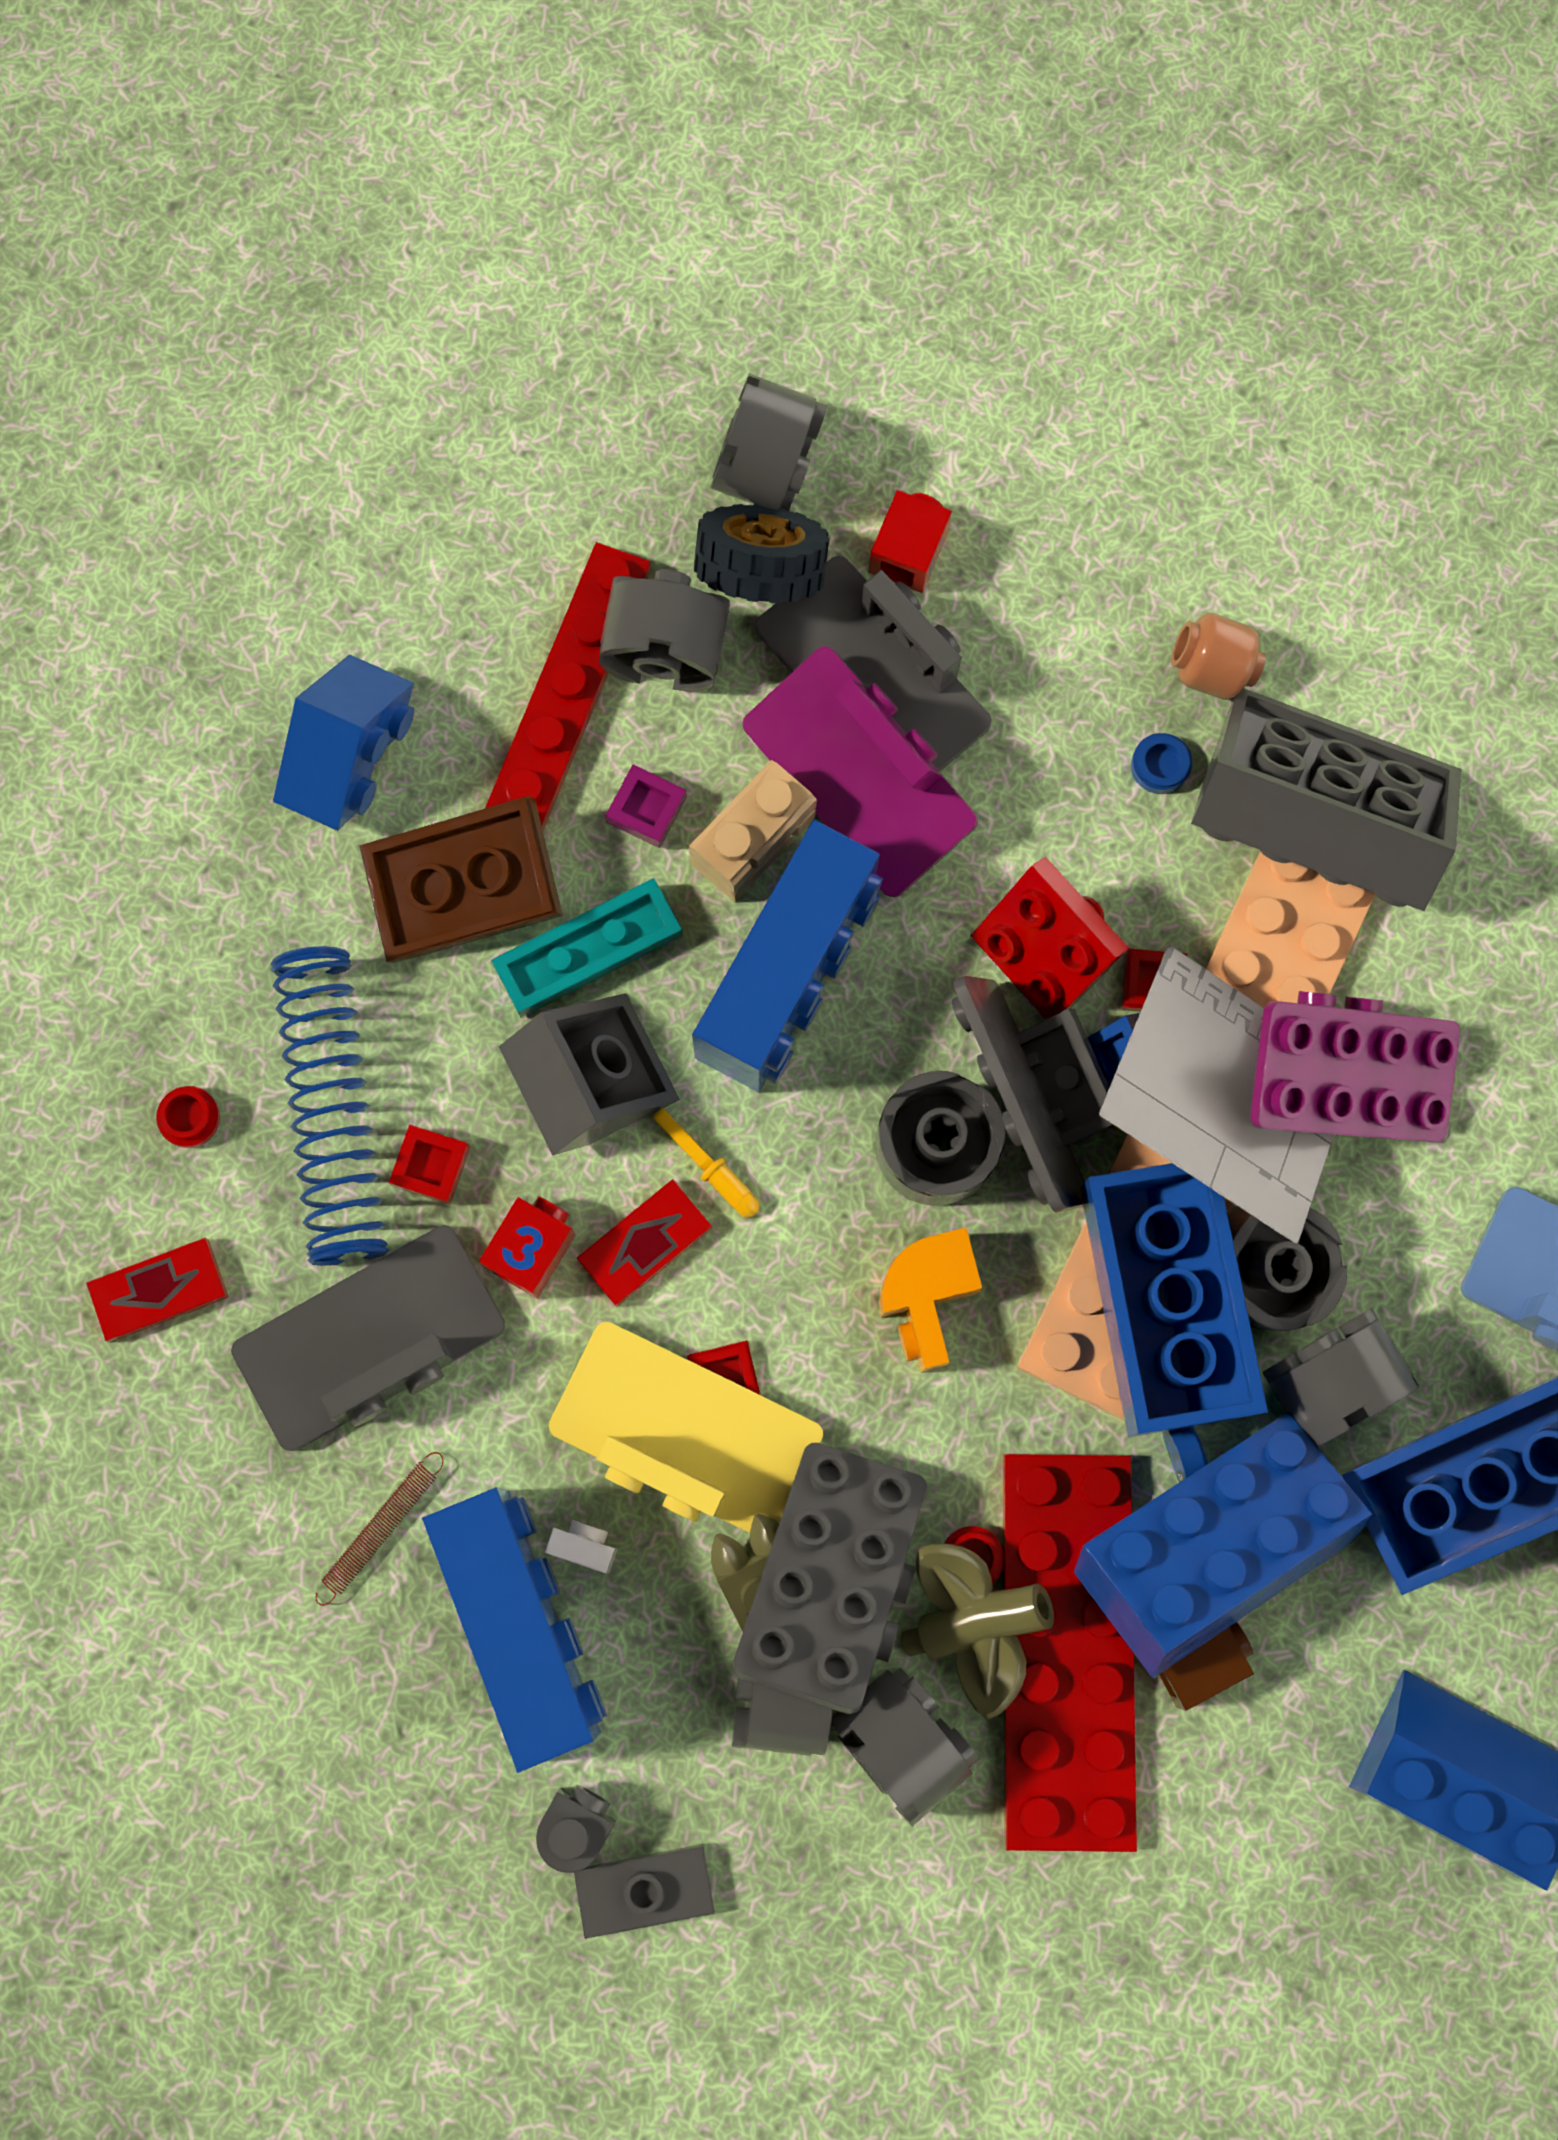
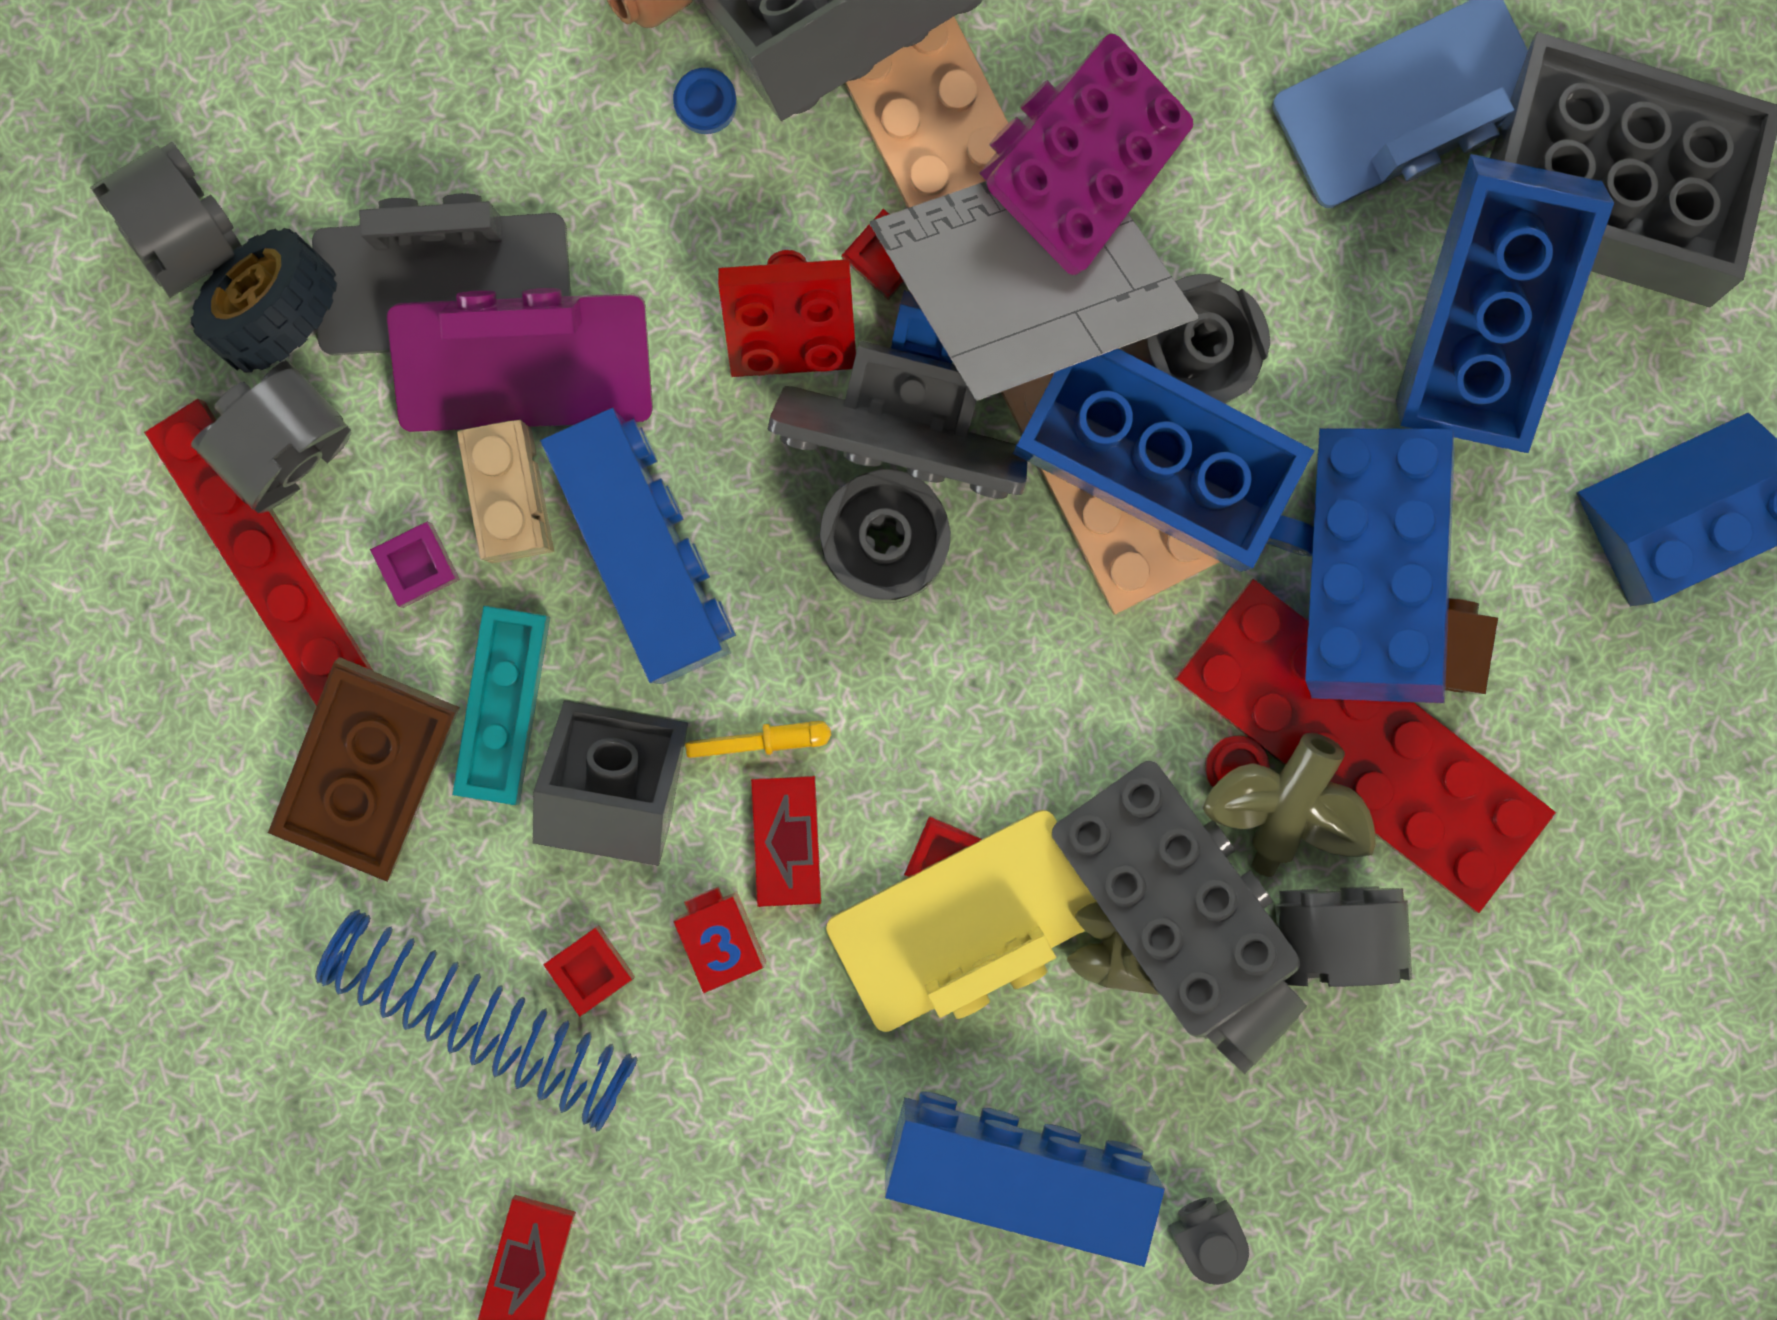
camera: 50 degrees left, 10 degrees up
red plate [156,1086,220,1148] -> none
dark grey bracket [231,1225,505,1451] -> none
blue brick [273,654,414,831] -> none
red piece [315,1452,444,1606] -> none
white plate [545,1520,617,1574] -> none
dark grey plate [574,1844,715,1939] -> none
red brick [868,490,952,594] -> none
light orange brick [879,1227,983,1373] -> none
dark grey brick [1262,1308,1419,1447] -> none

